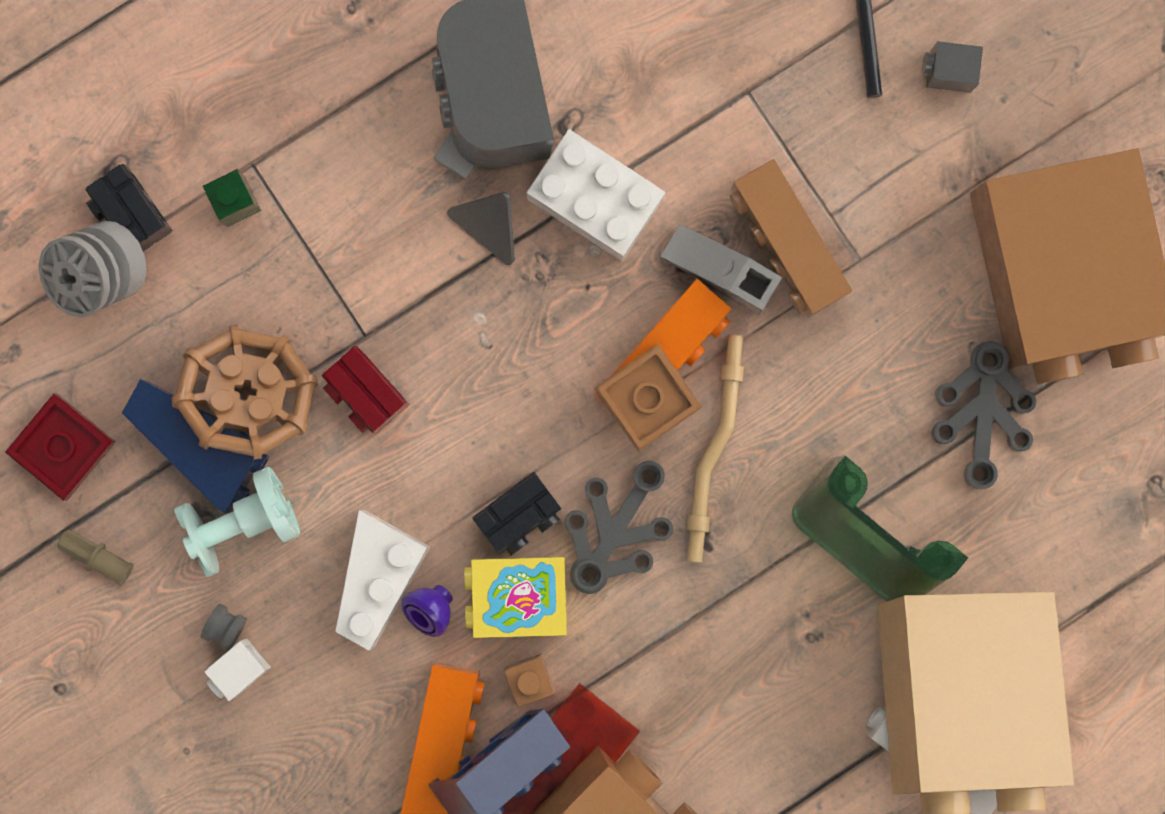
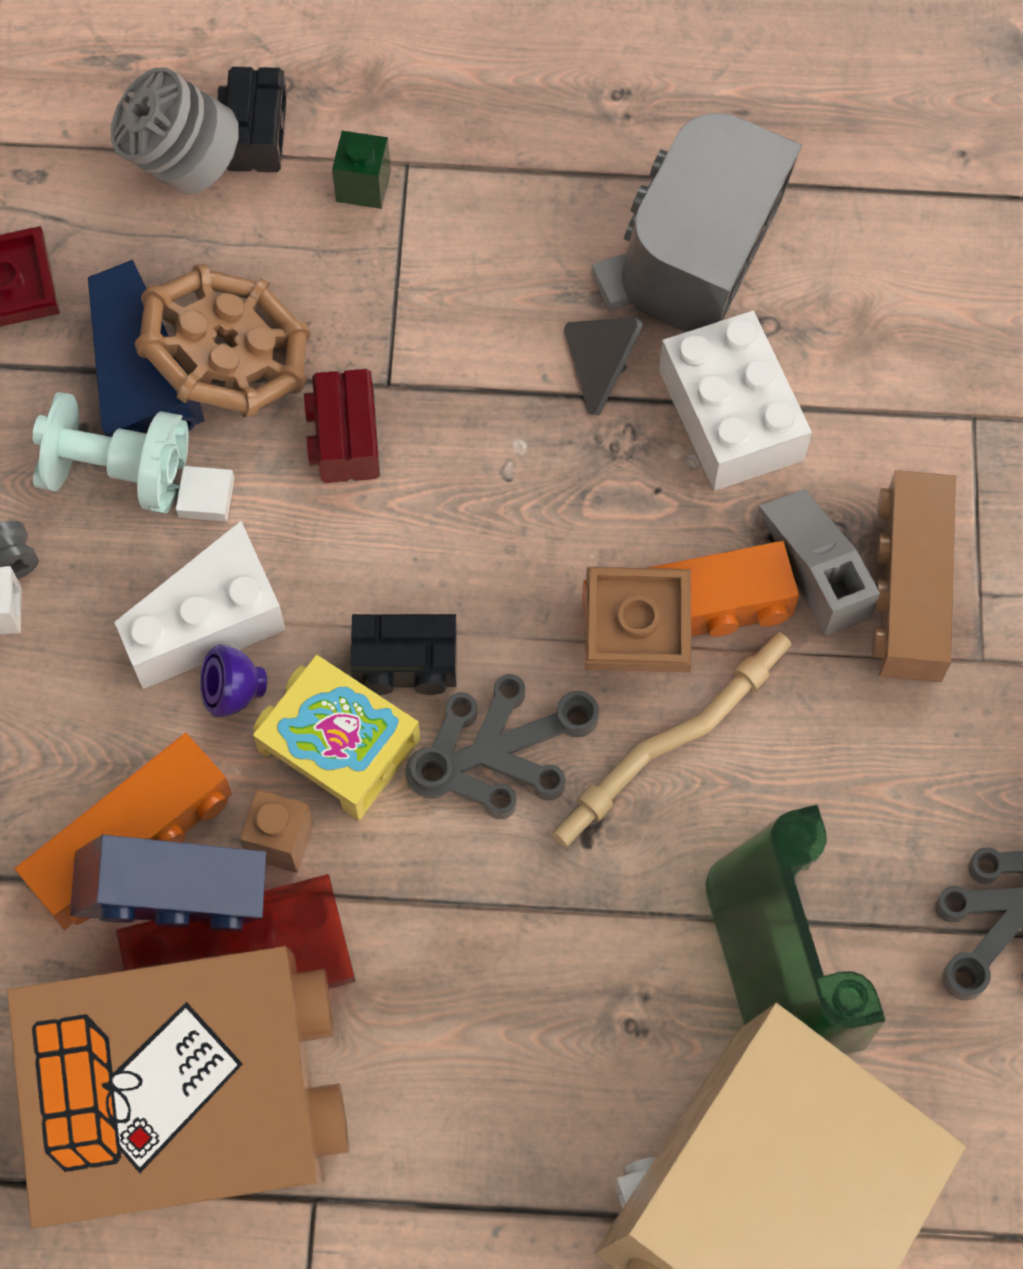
camera: 40 degrees right, 20 degrees down
none -> white tile [176,466,235,522]

